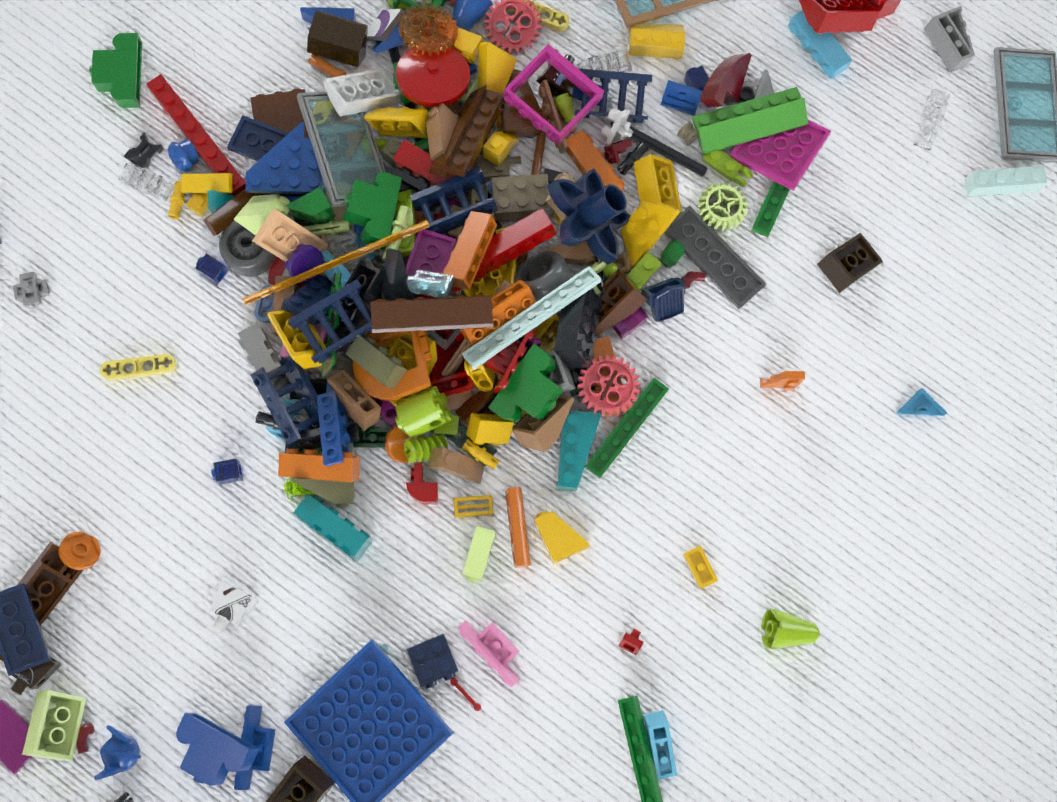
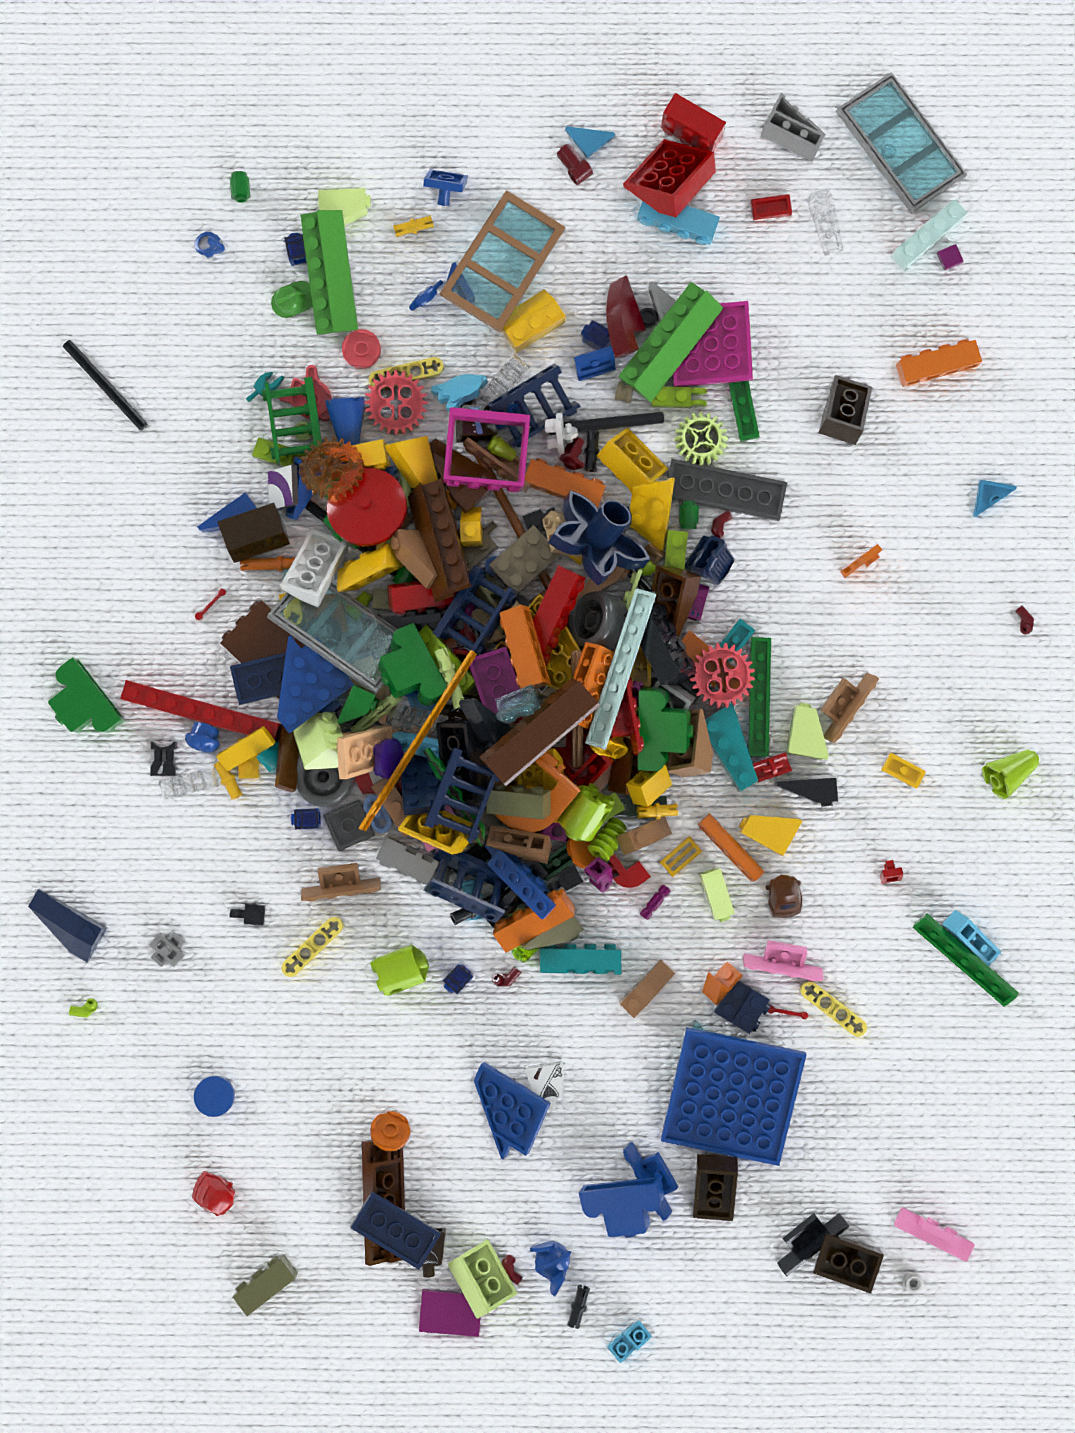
camera: 25 degrees left, 10 degrees up
none -> red hinge [195,588,226,620]
none -> black plate [229,904,266,925]
none -> medium nougat bracket [301,863,381,902]
none -> dark grey tile [323,799,375,852]
none -> lime cylinder [370,944,429,996]
none -> medium azure tile [431,374,488,412]
none -> blue wing [474,1062,551,1159]
none -> dark red arm [492,966,522,987]
none -> black plate [547,864,583,892]
none -> magenta leg [584,856,613,892]
none -> medium nougat slope [619,959,675,1018]
none -> magenta axle [640,885,671,920]
none -> orange slope [702,961,743,1005]
none -> teal plate [719,619,756,662]
none -> red tile [750,194,792,221]
none -> red hips [753,752,792,783]
none -> reddish brown helmet [765,874,802,918]
none -> black slope [774,778,838,807]
none -> yellowish green slope [786,703,829,760]
none -> light yellow beam [800,981,867,1037]
none -> medium nougat bracket [820,673,879,743]
none -> orange brick [896,339,982,387]
none -> magenta tile [937,244,964,271]
none -> dark red arm [1015,605,1034,635]

